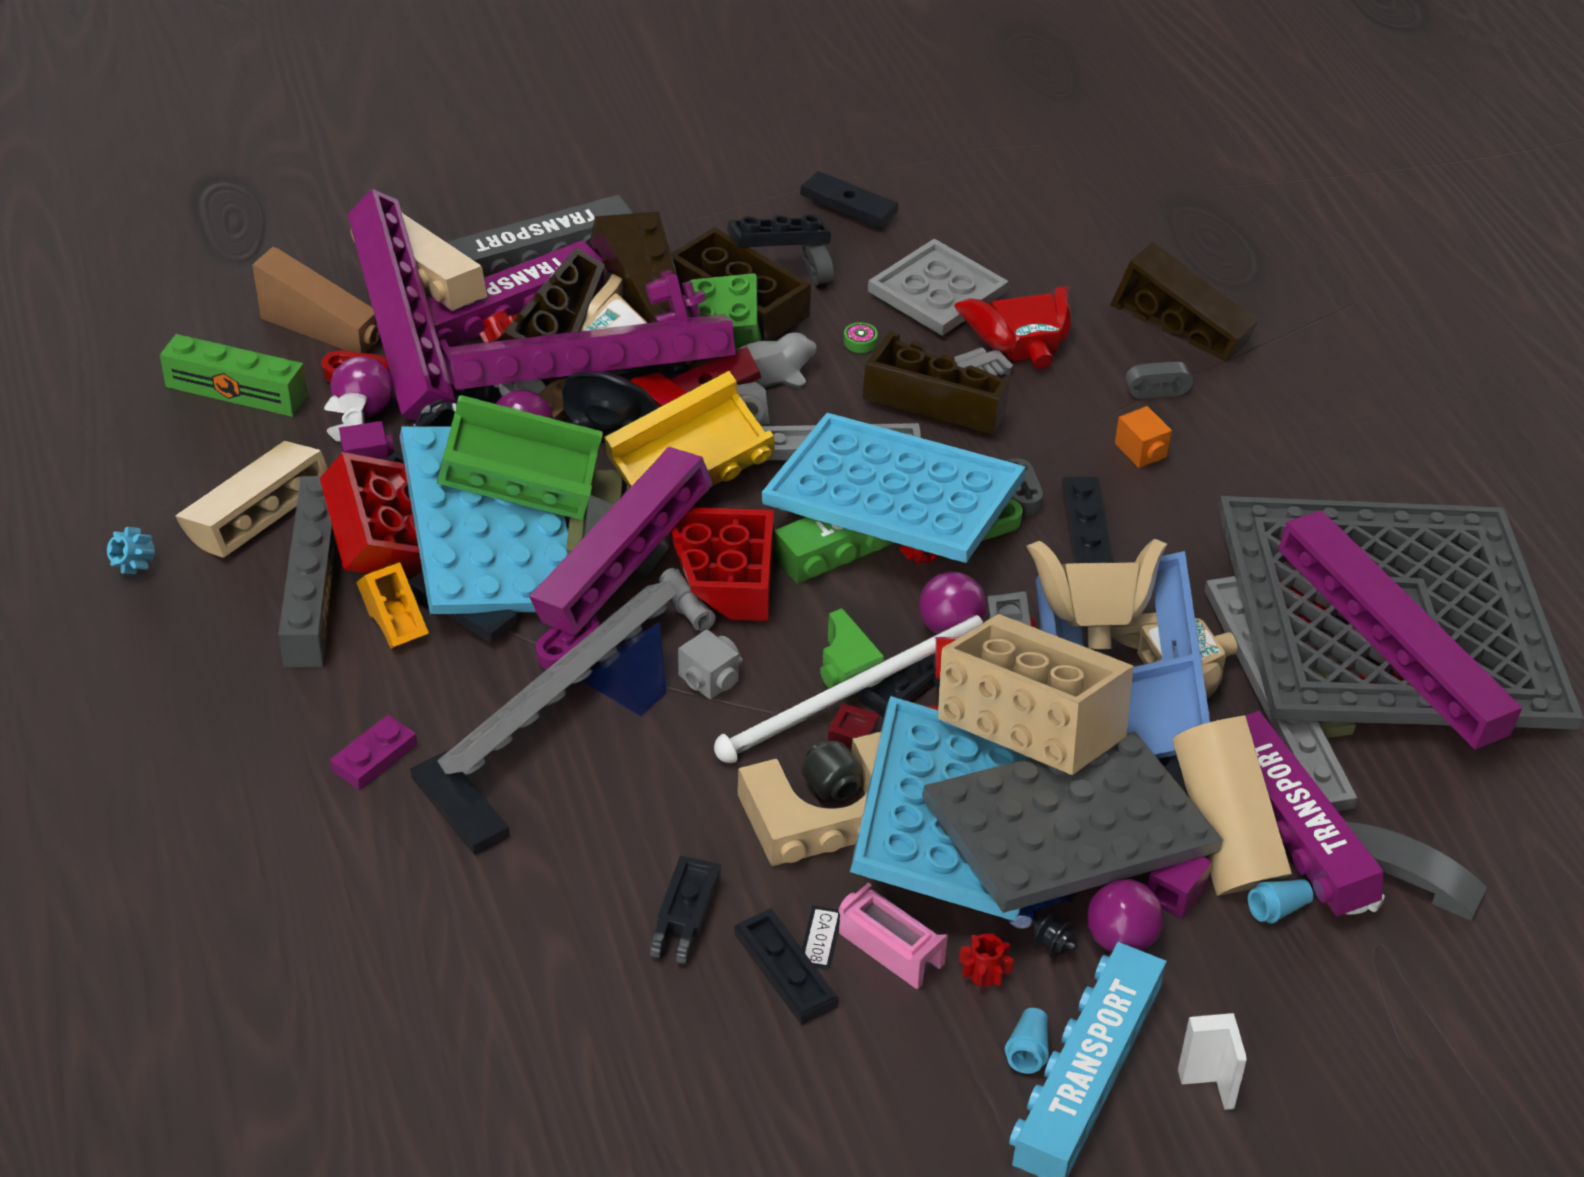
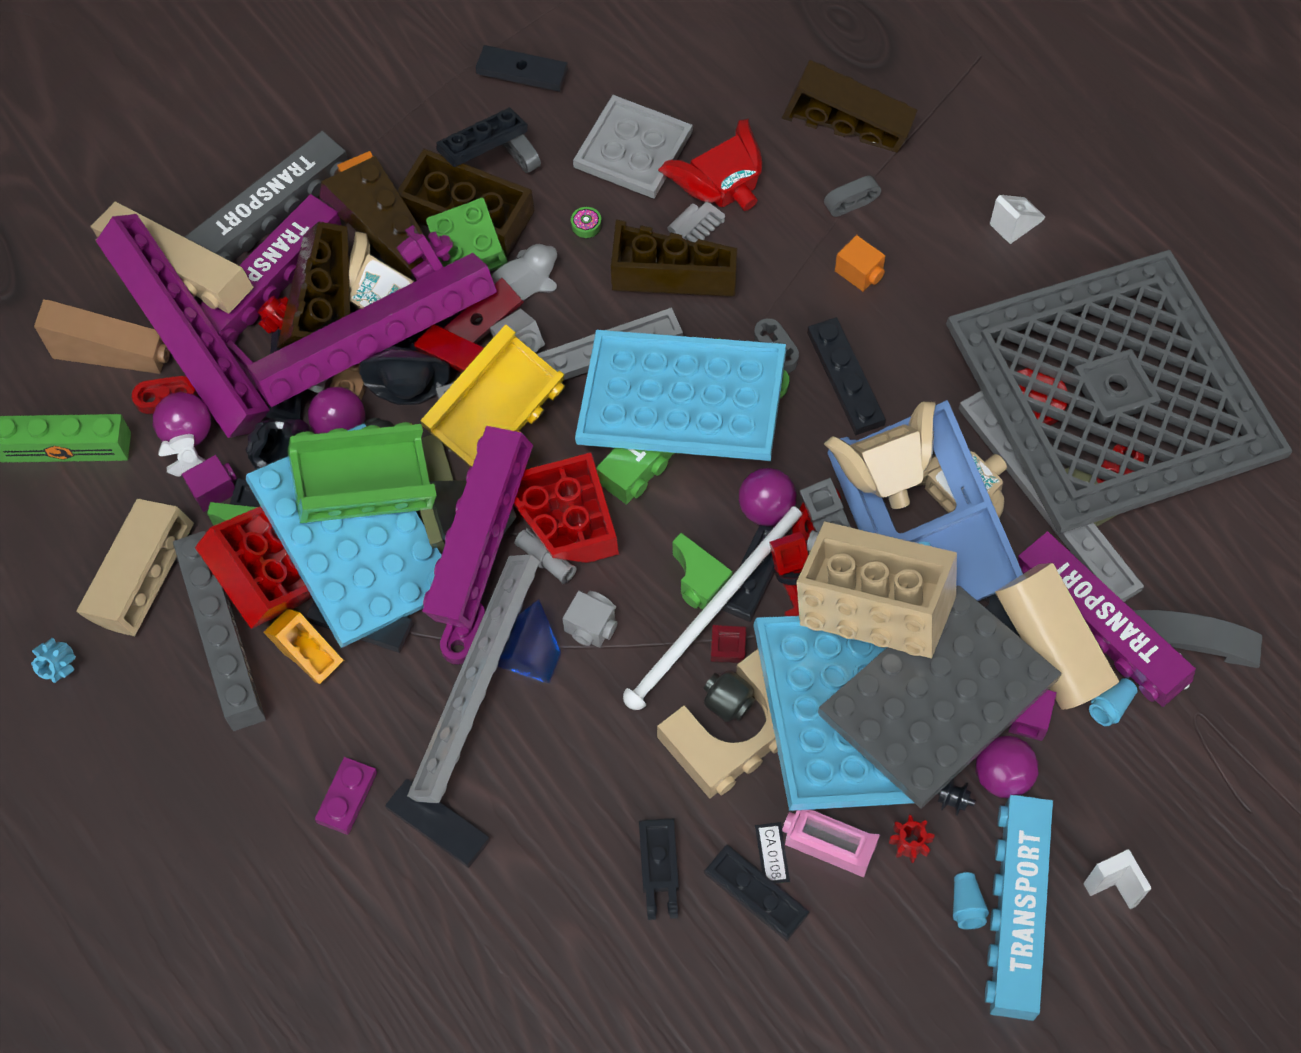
camera: 15 degrees left, 20 degrees up
magenta brick [1278,510,1522,750] -> none
none -> white slope [990,195,1045,244]

